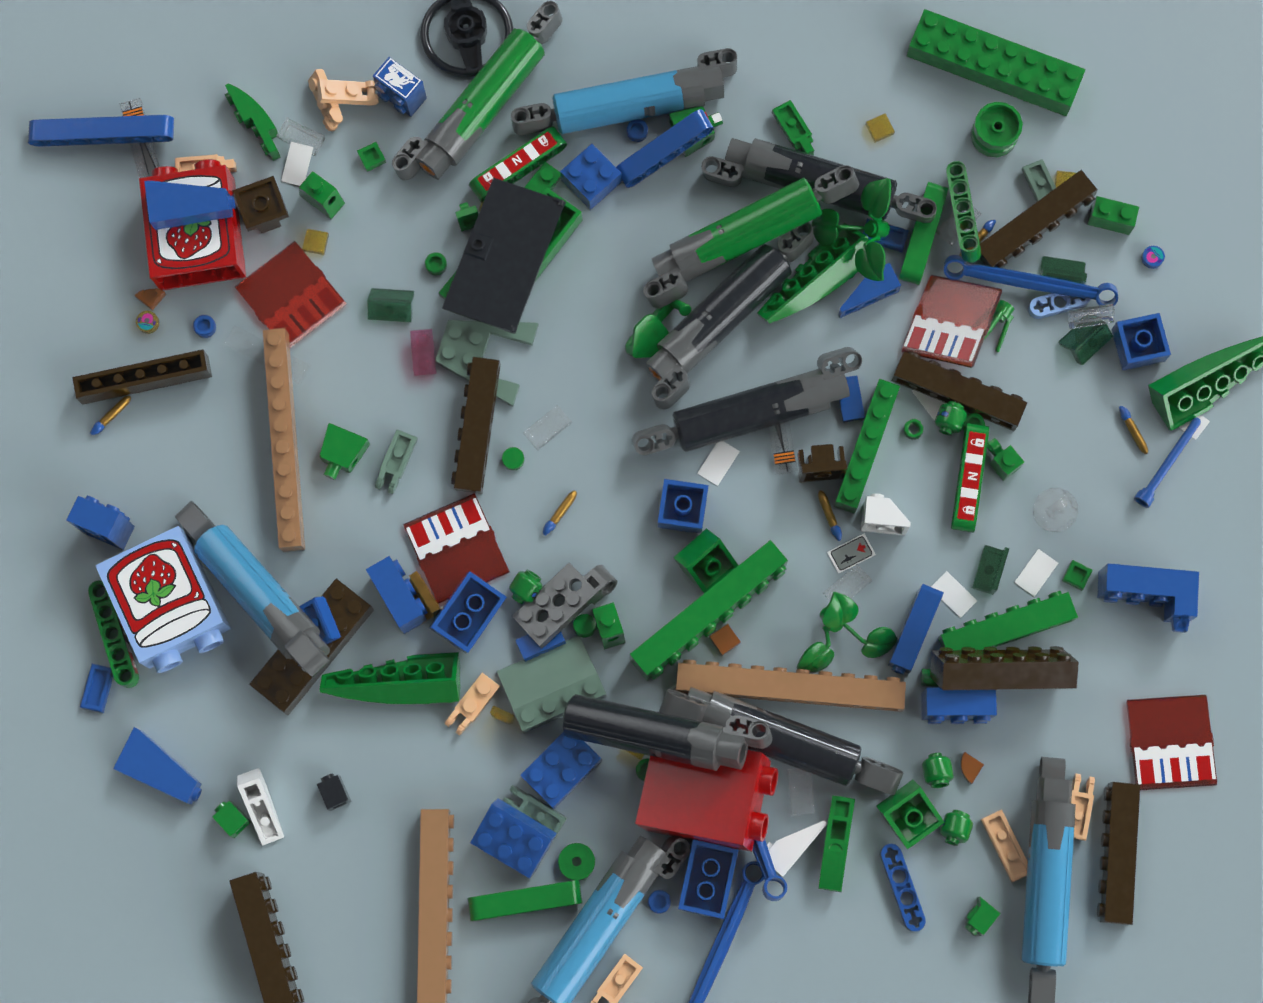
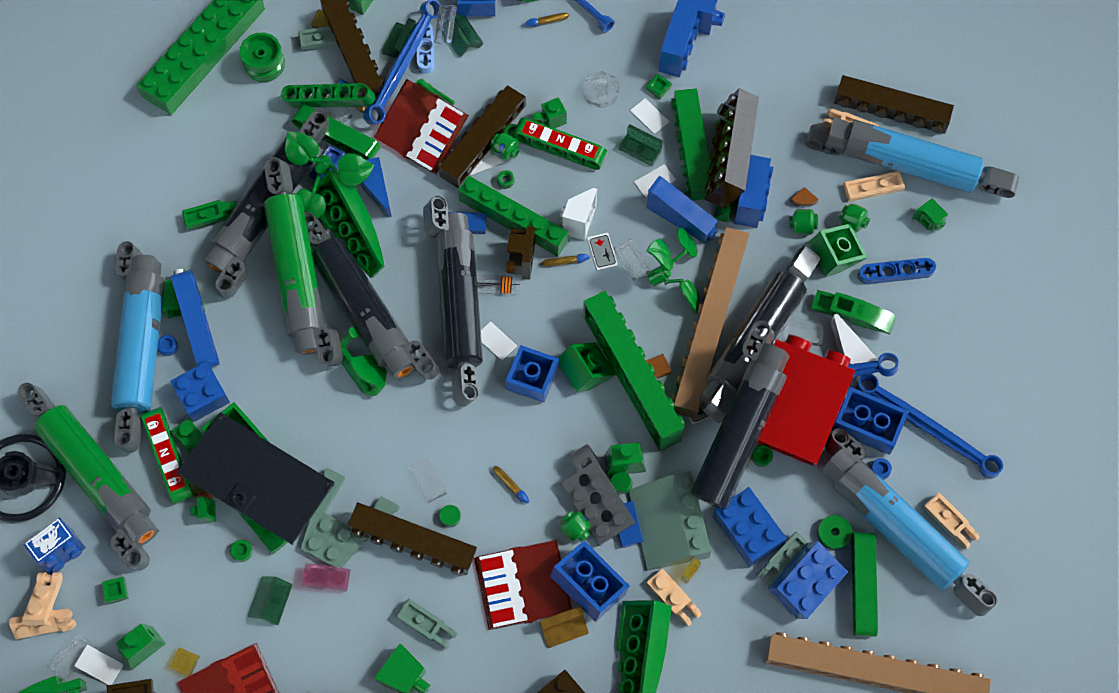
camera: 80 degrees left, 10 degrees down
blue brick [366,556,428,634] -> none
clear yellow tile [865,113,895,143] -> none
clear red piece [1126,695,1217,790] -> none

